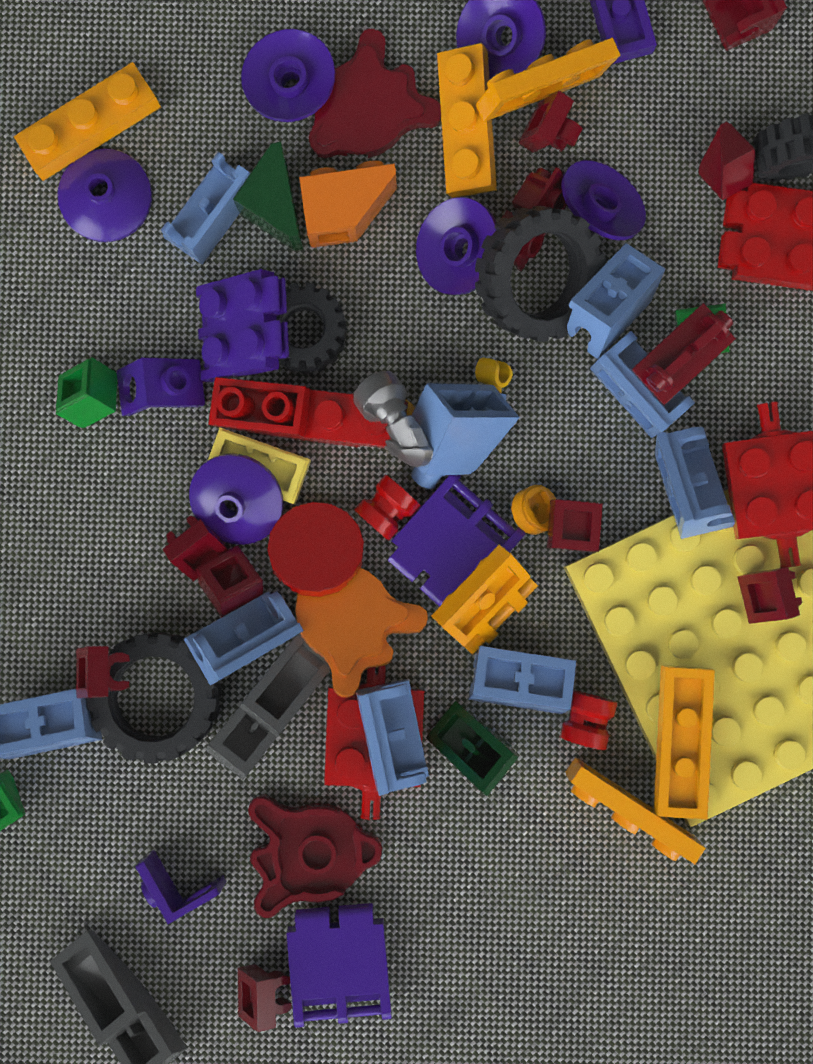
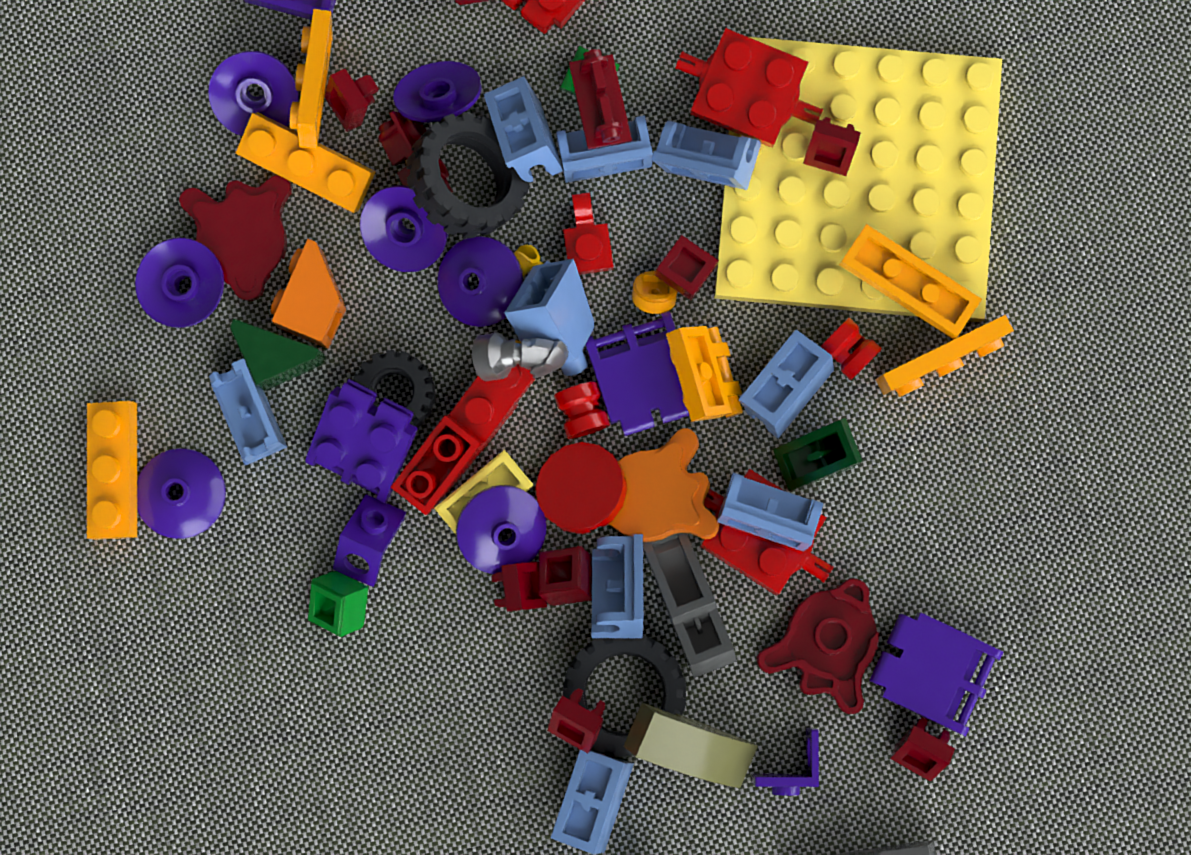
camera: 55 degrees left, 5 degrees down
none -> dark purple dish [438,237,523,327]
none -> red plate [563,192,614,275]
none -> slope [623,703,758,788]

